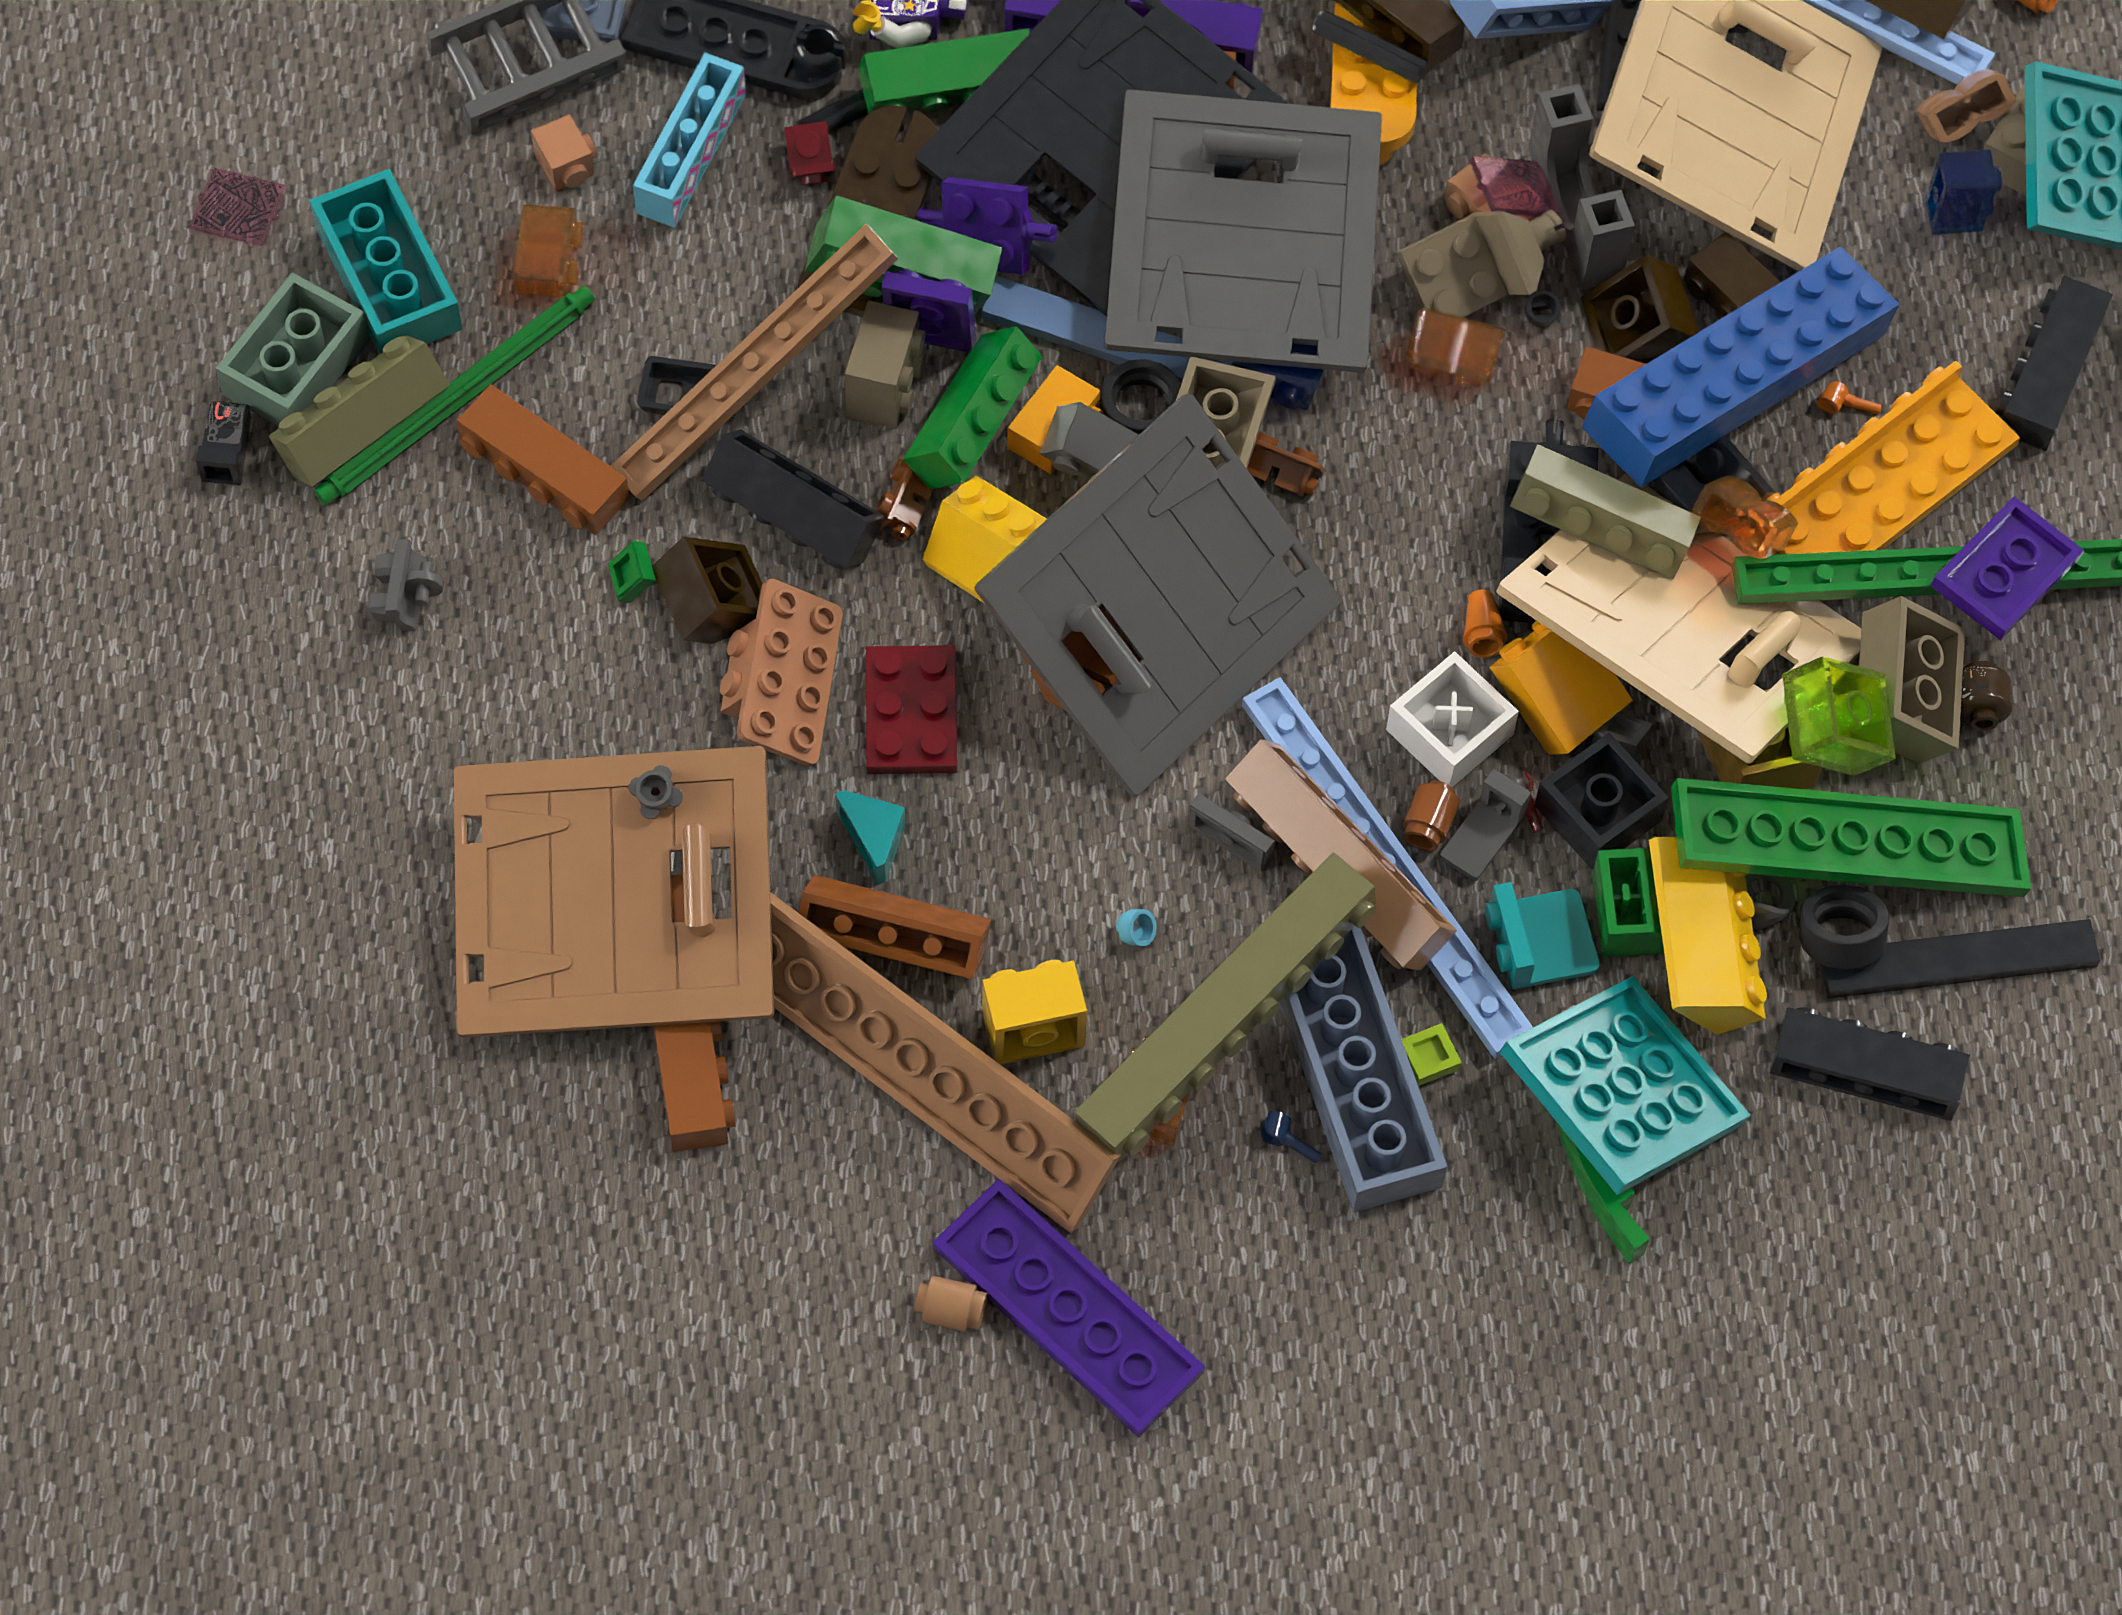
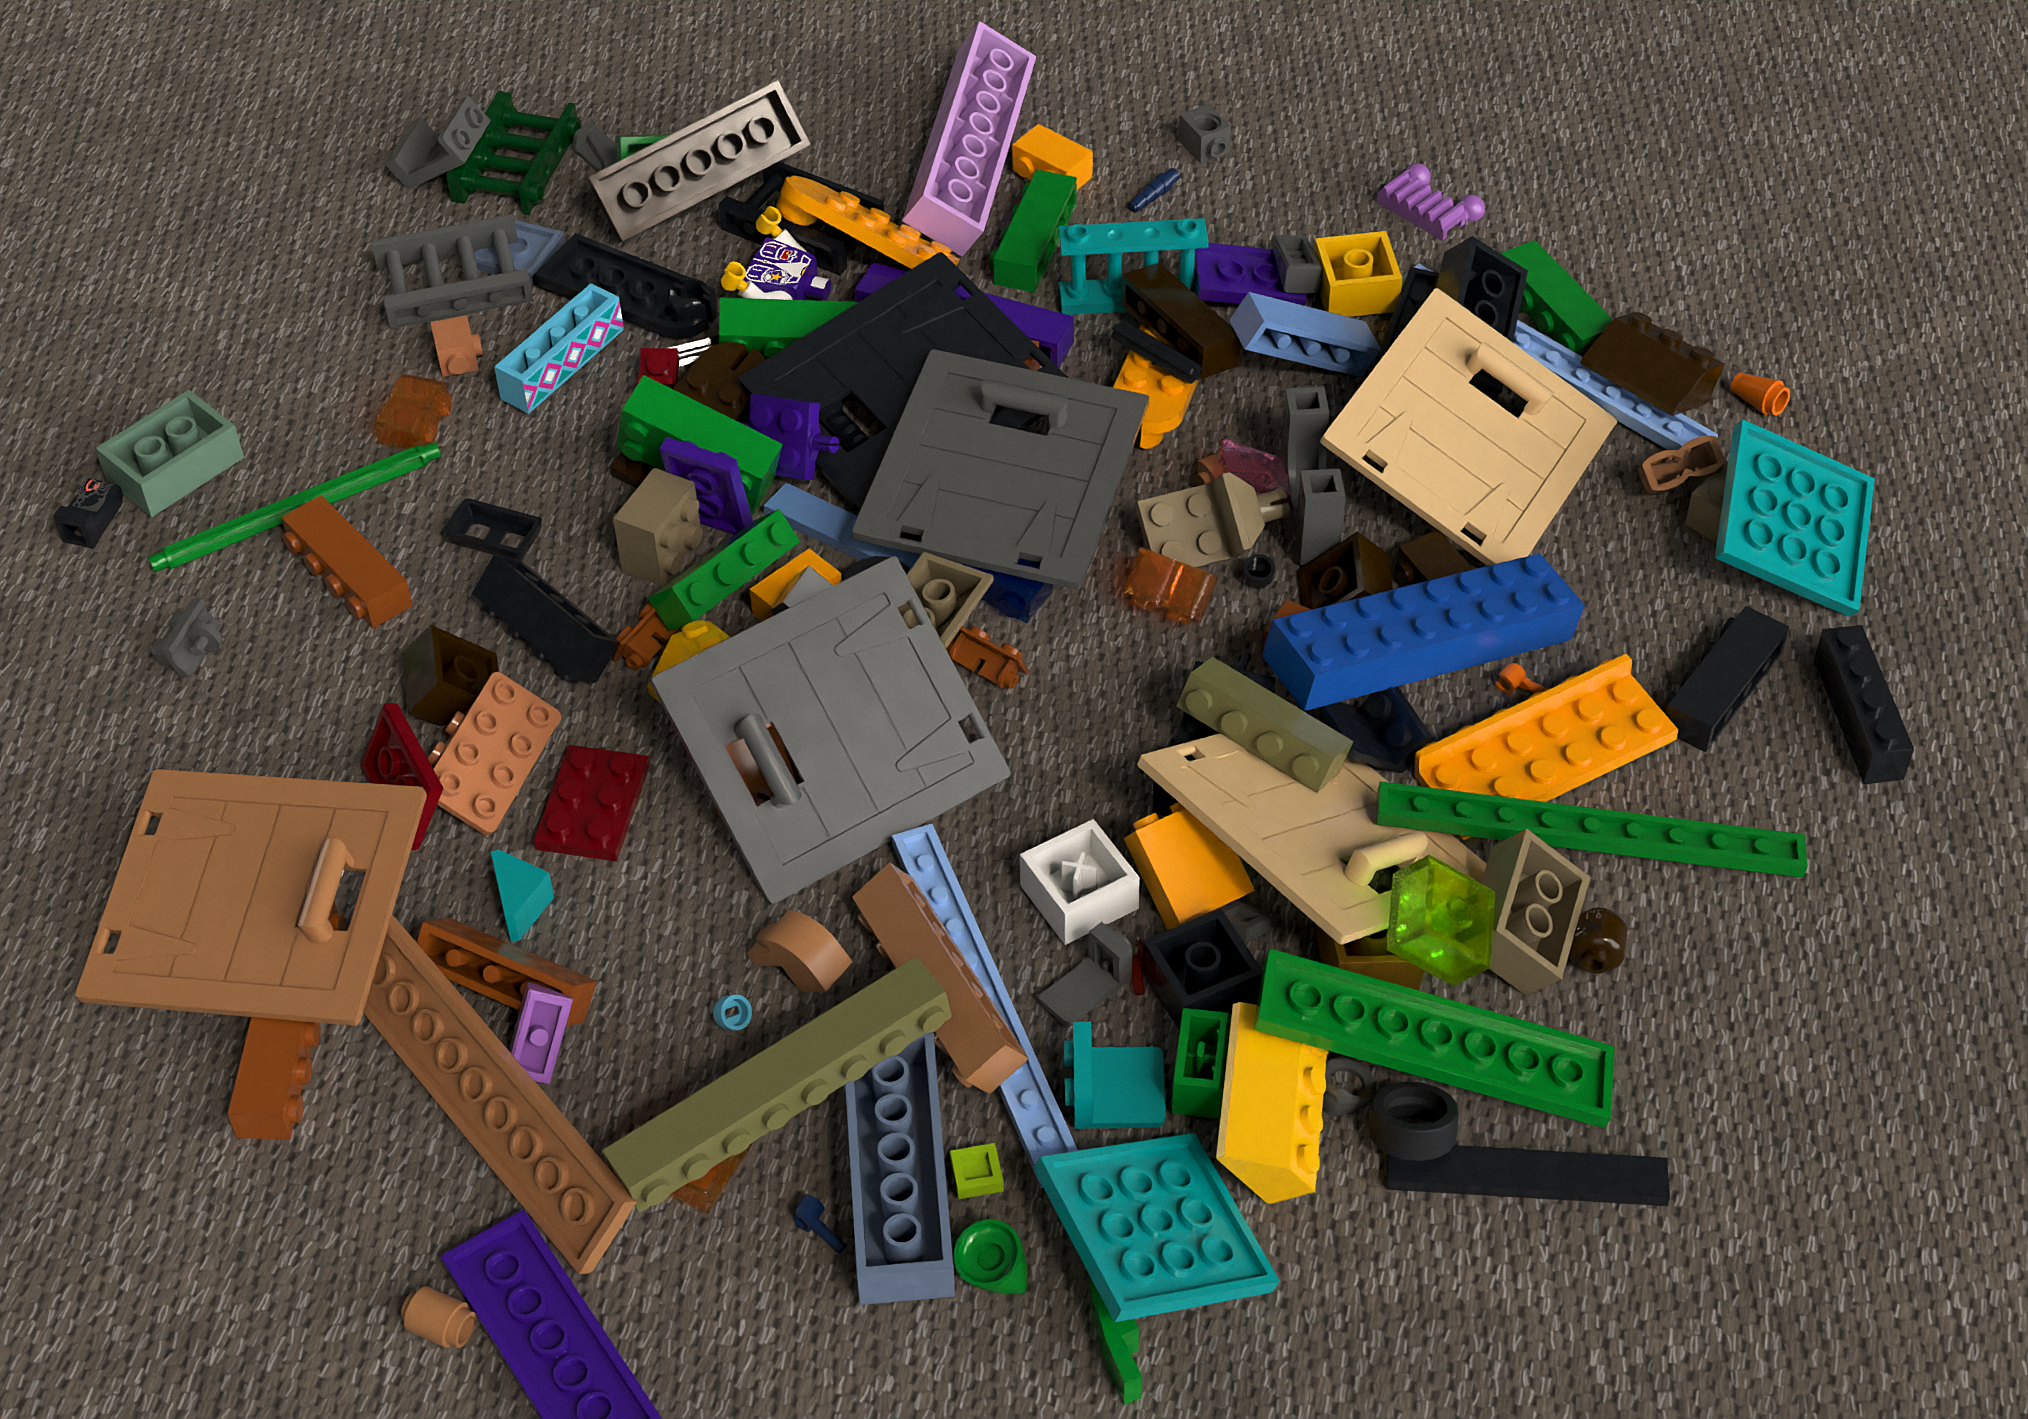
camera: 15 degrees right, 15 degrees down
clear pink piece [190,168,285,246] -> none
olive brick [269,335,450,487] -> none
teal brick [309,168,463,355] -> none
green tile [608,541,656,603] -> none
medium nougat plate [610,224,898,501] -> none
dark grey plate [629,765,683,819] -> none
yellow brick [982,960,1087,1065] -> none
dark grey plate [1188,793,1275,871] -> none
dark orange brick [1403,780,1460,851] -> none
orange cone [1463,589,1508,658] -> none
clear orange brick [1691,476,1798,559] -> none
black brick [1769,1007,1970,1121] -> none
clear blue brick [1925,150,2002,235] -> none
dark purple plate [1930,496,2084,641] -> none
none -> dark red tile [360,703,444,851]
none -> medium lavender slope [509,982,573,1084]
none -> medium nougat brick [746,910,853,992]
none -> green piece [953,1219,1028,1294]

